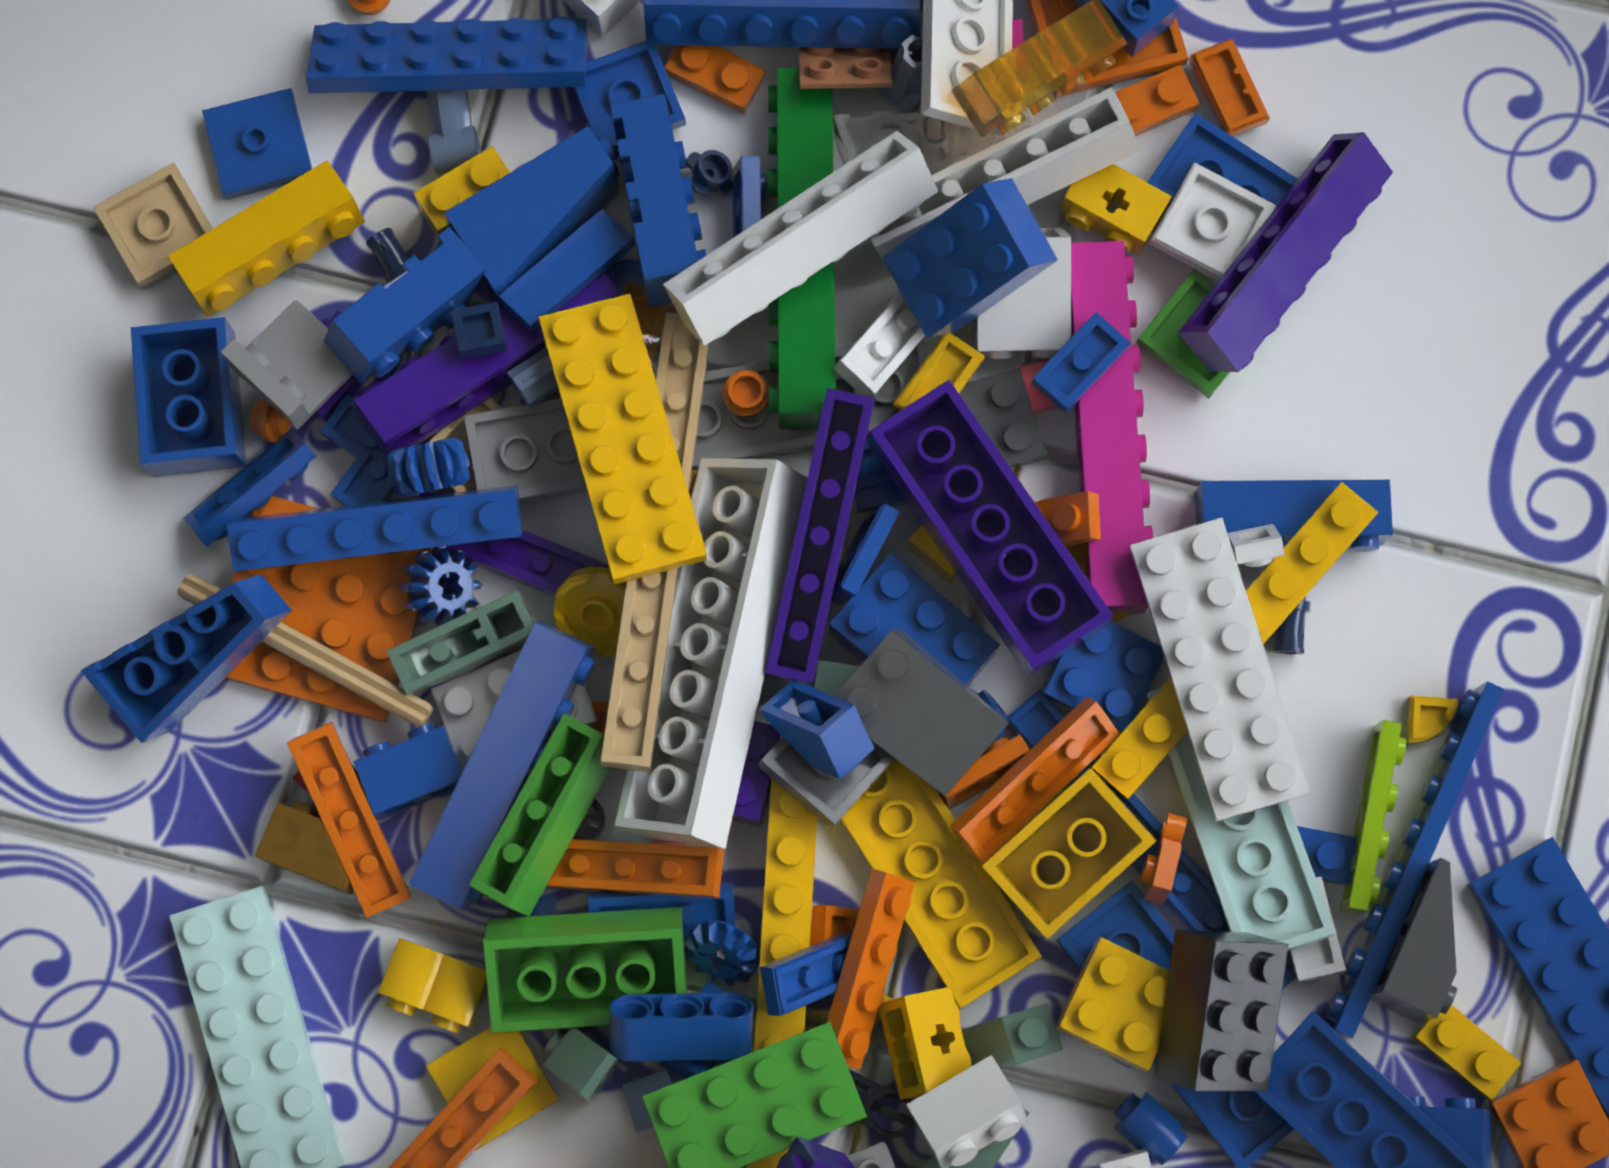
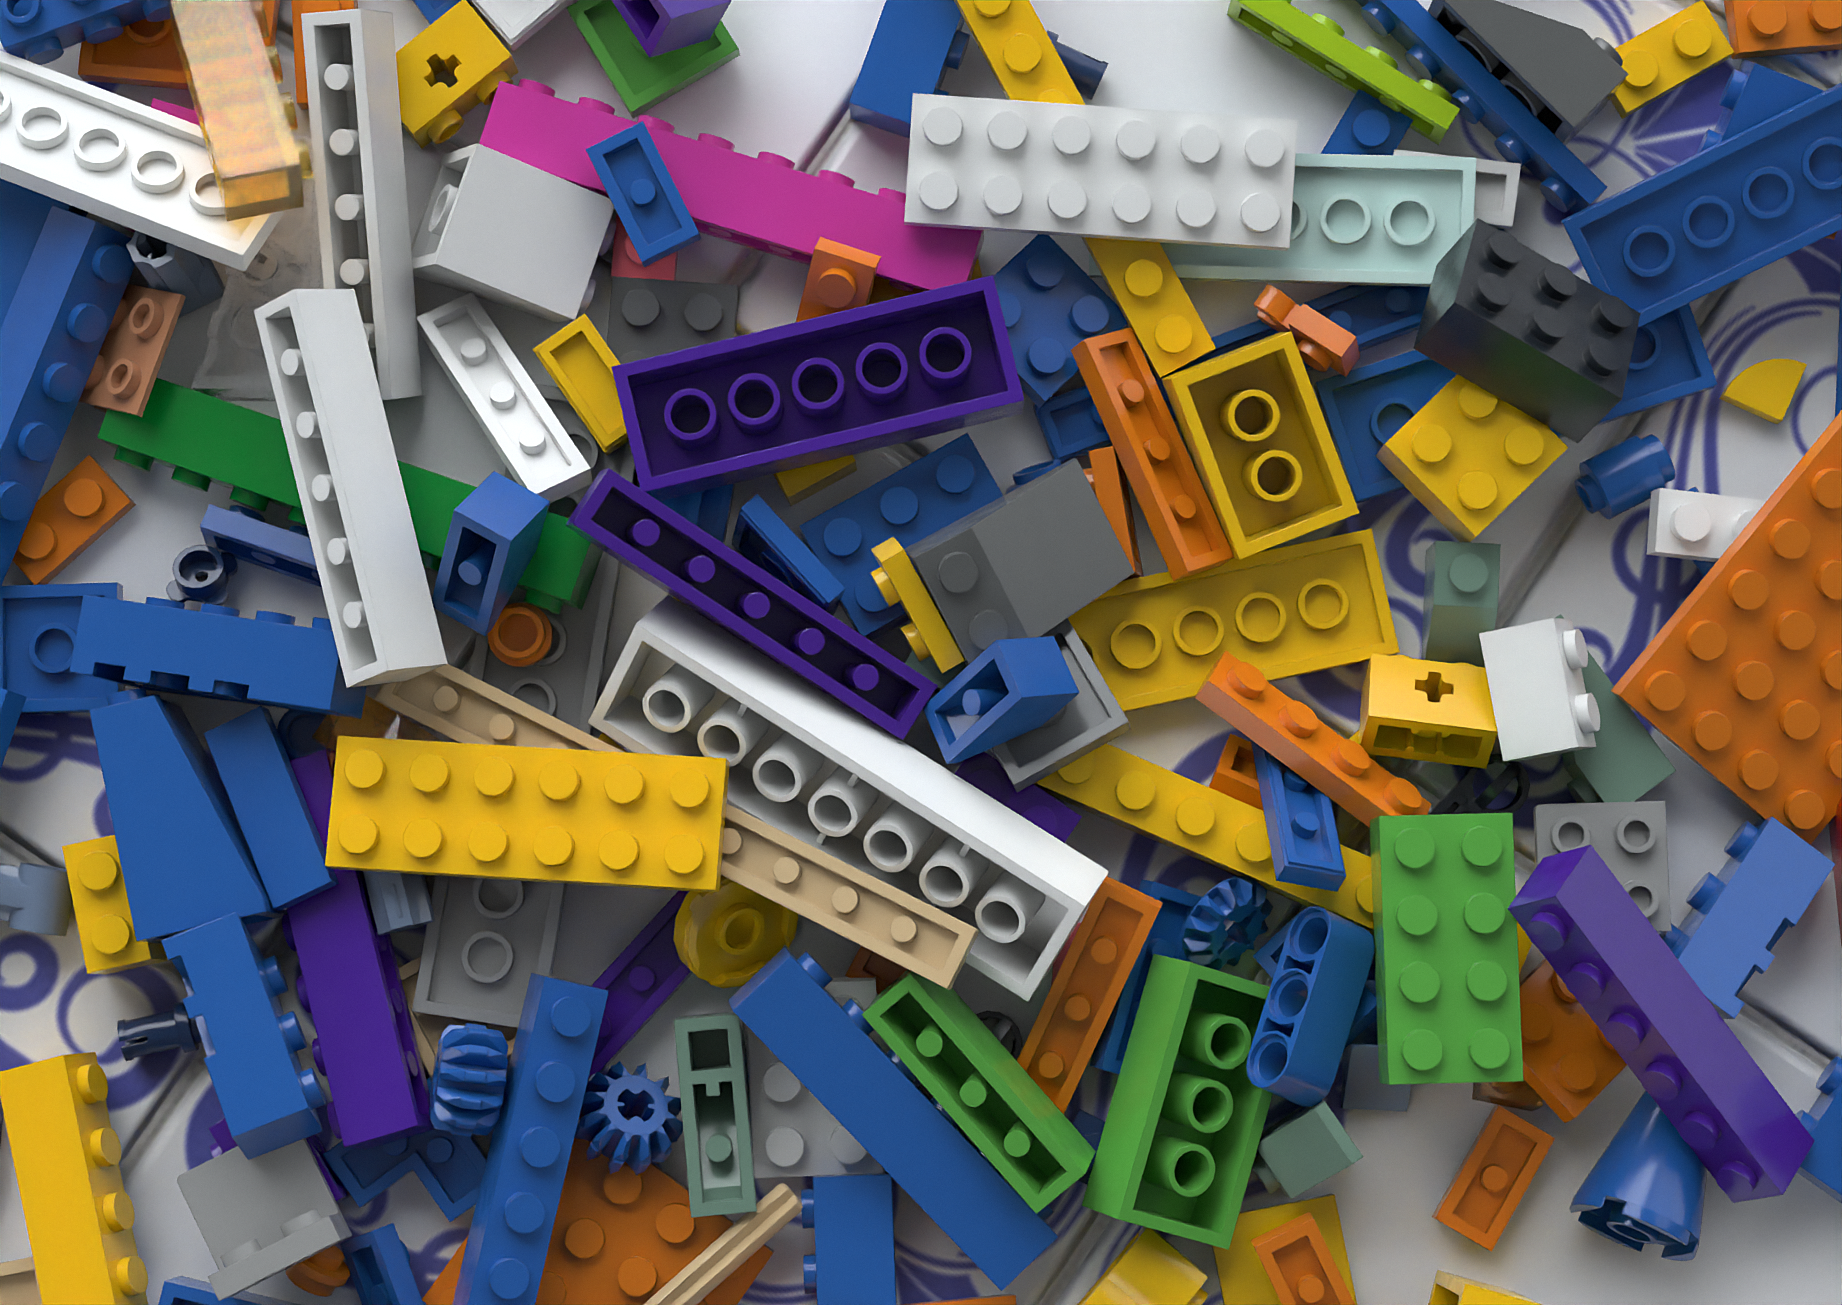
camera: 65 degrees left, 5 degrees up
dark blue plate [451,301,507,360] -> none
blue brick [882,178,1058,339] -> none
white plate [1227,524,1284,567] -> none
none -> blue slope [432,471,550,636]
none -> yellow plate [870,537,965,673]

